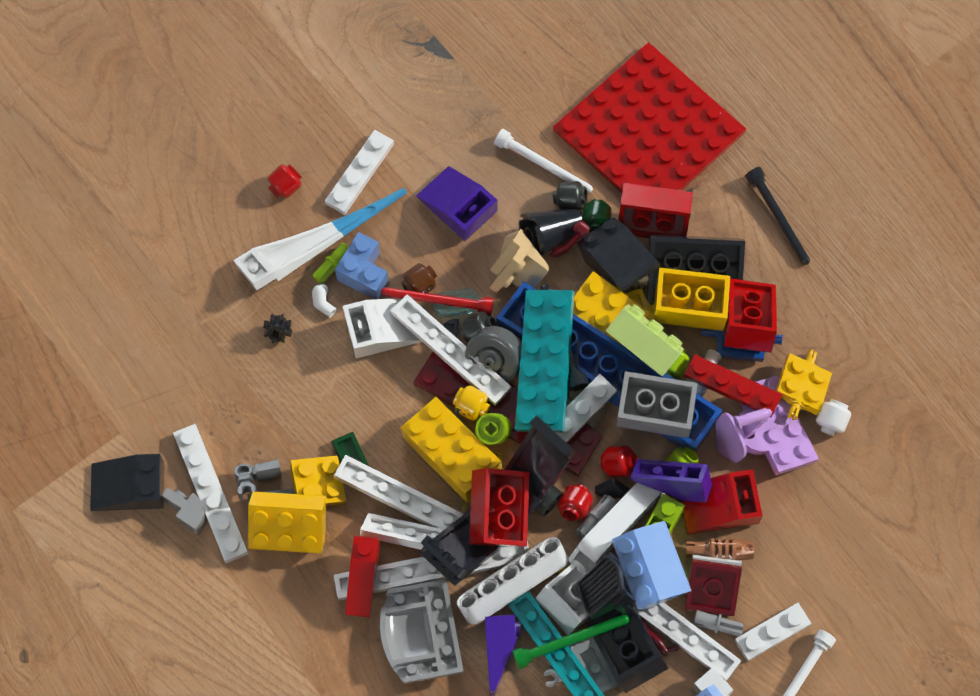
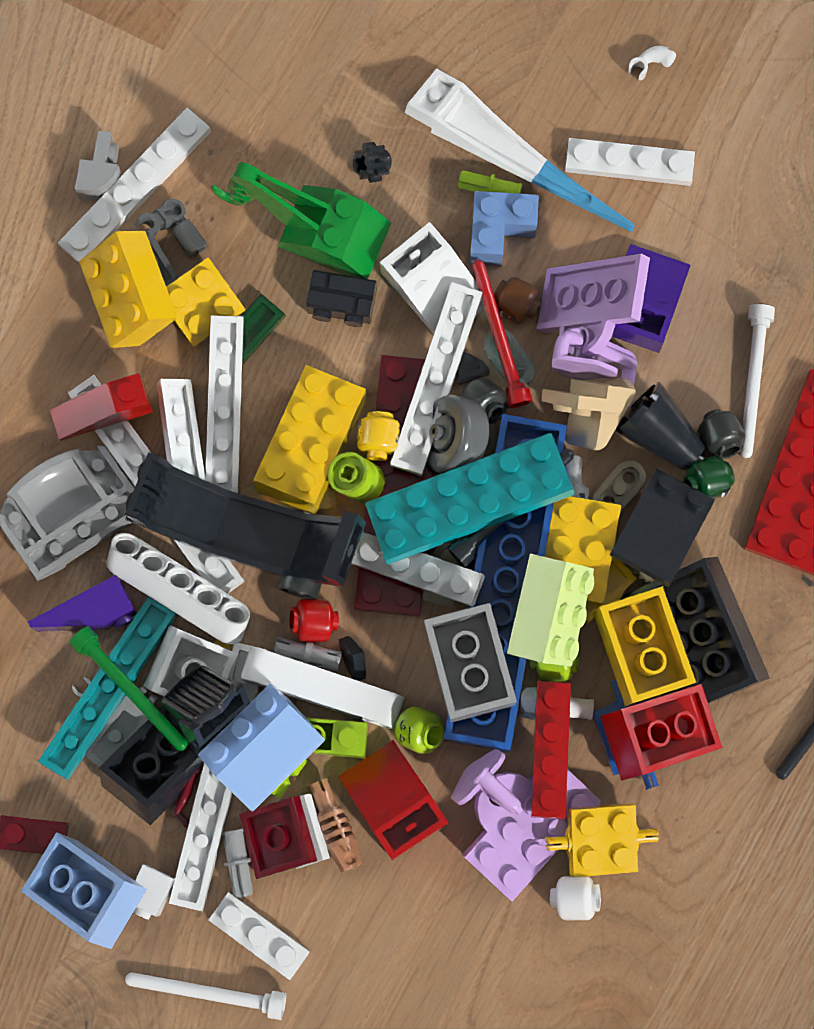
camera: 70 degrees right, 10 degrees up
black slope [90,454,164,511] -> none
red head [268,164,302,198] -> none
white arm [312,284,337,318] -> none
red slope [469,468,530,547] -> none
dark red piece [550,221,589,258] -> none
red head [600,445,638,478] -> none
red slope [618,183,693,238] -> none
dark purple slope [631,459,712,503] -> none
none -> green slope [211,162,391,279]
none -> black brick [306,270,377,327]
none -> lavender plate [537,254,650,409]
none -> dark tan plate [592,460,646,514]
none -> white arm [628,45,676,80]

